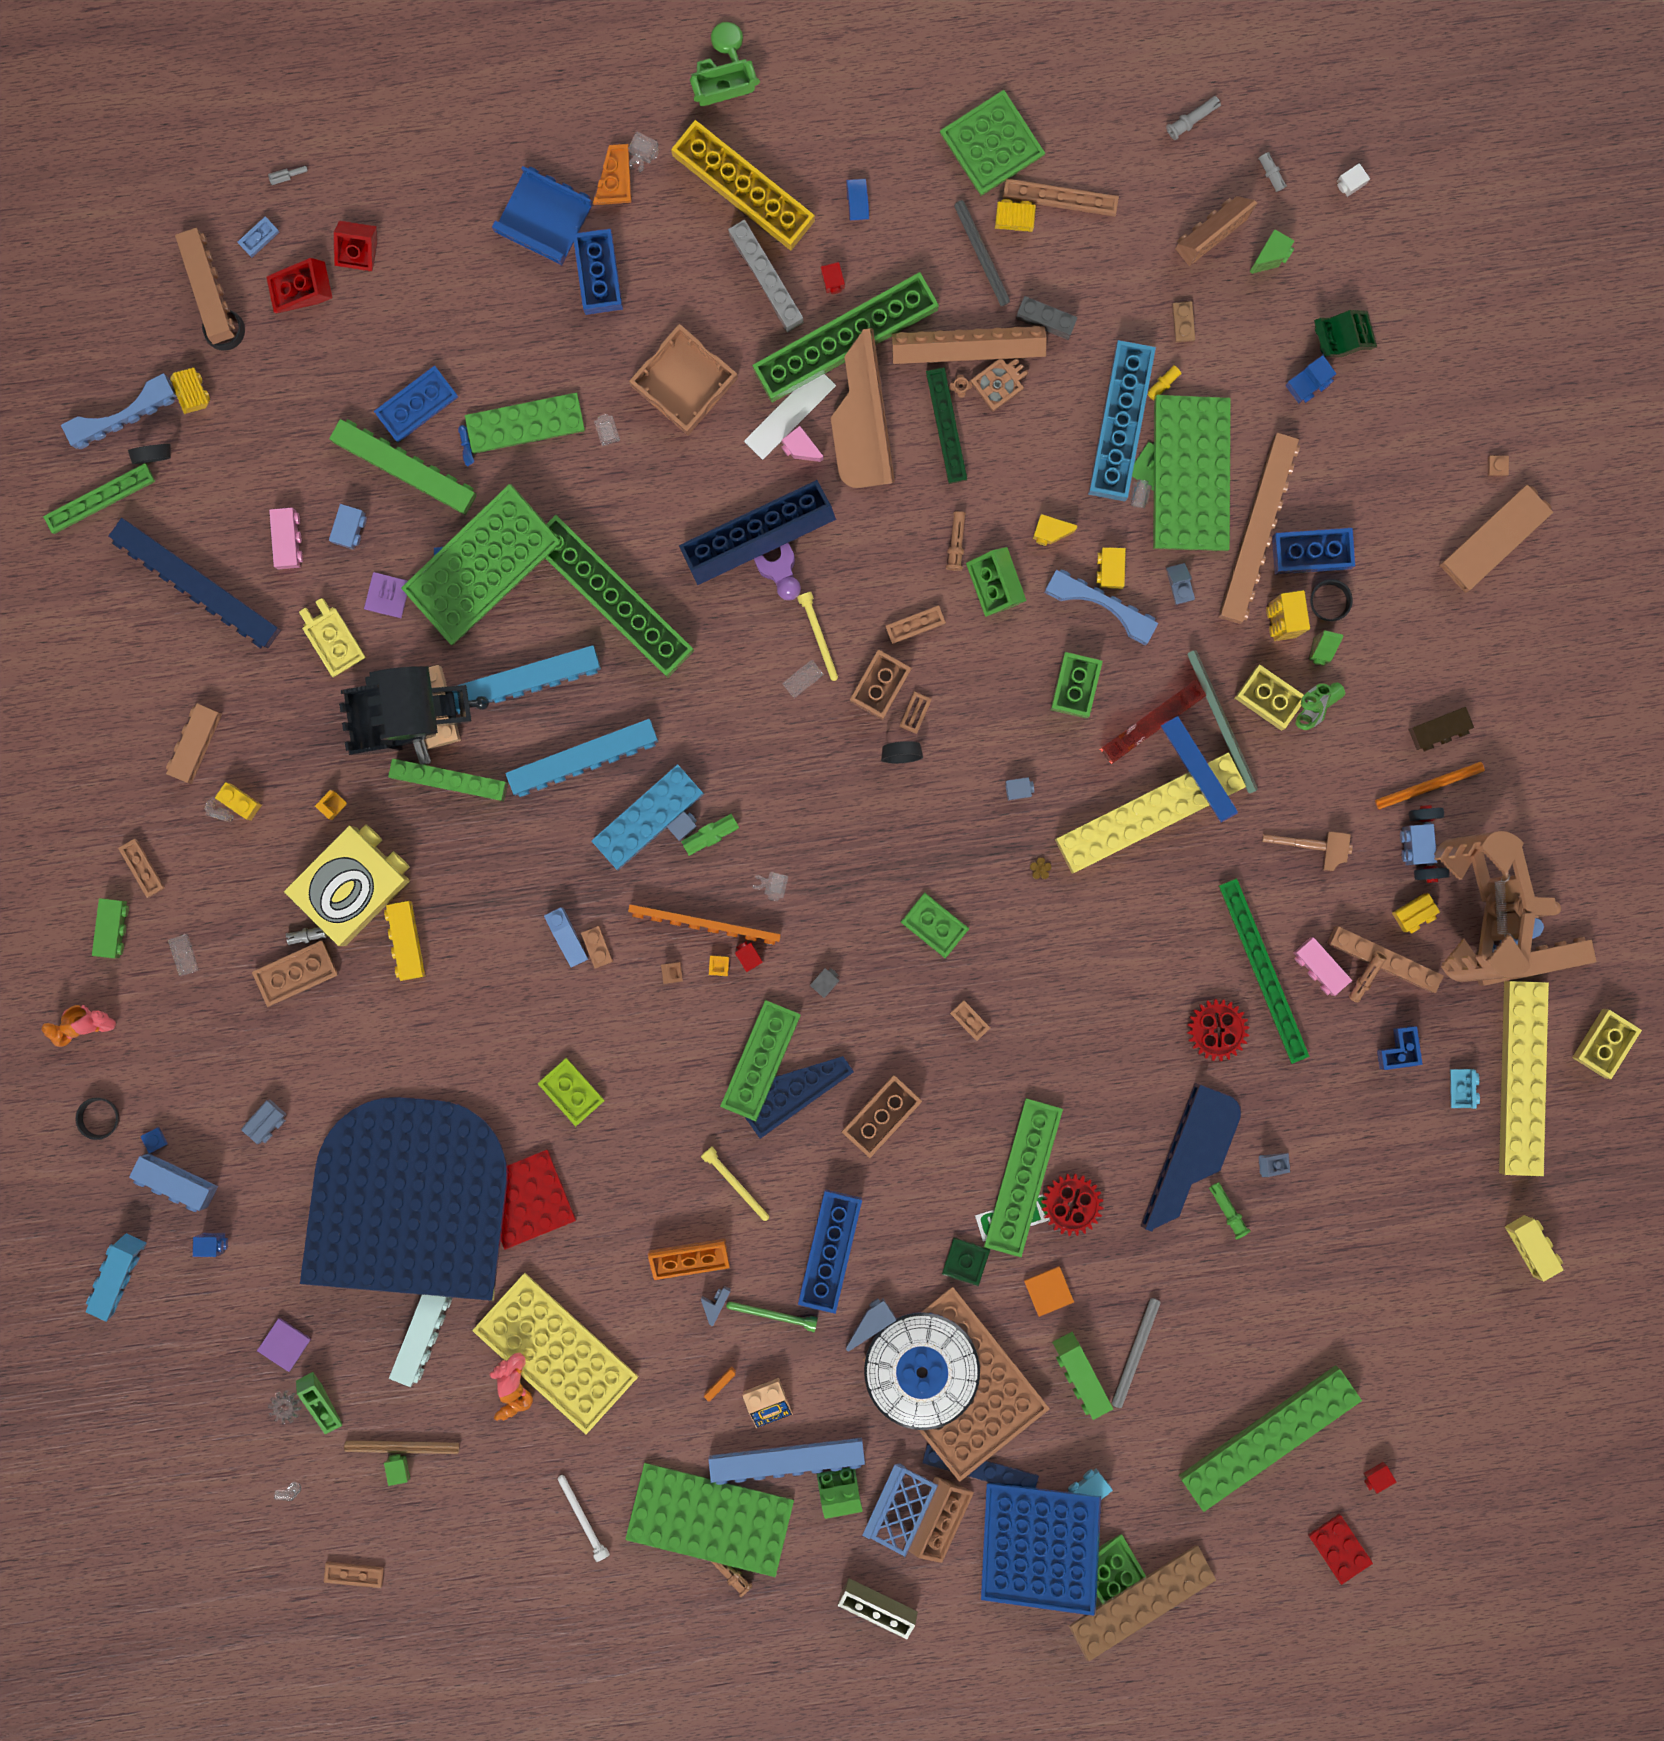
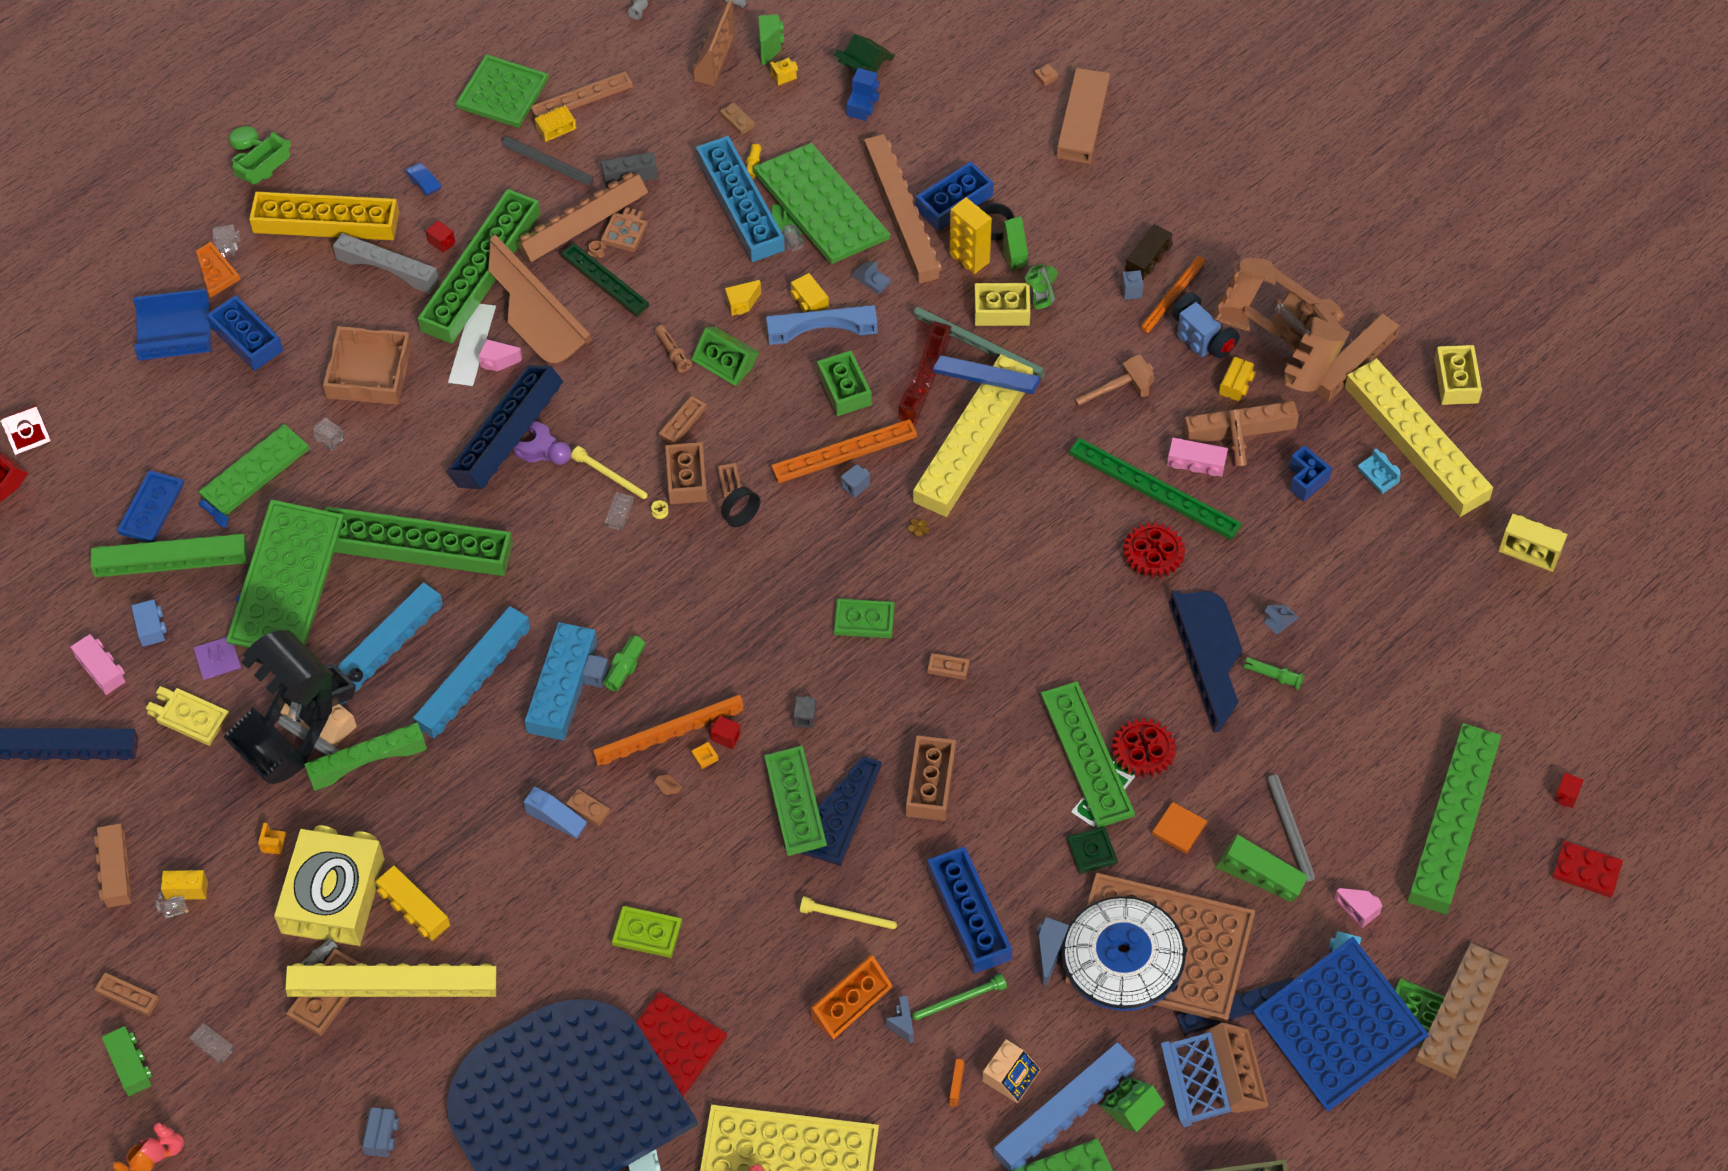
camera: 35 degrees left, 30 degrees down
clear brick [753,872,789,902] -> none
none -> light yellow brick [286,963,497,997]
none -> light yellow bush [651,500,668,519]
none -> yellow brick [770,58,798,86]
none -> orange plate [771,419,917,484]
none -> sand blue brick [1121,271,1143,300]
none -> bright pink slope [1334,888,1383,928]

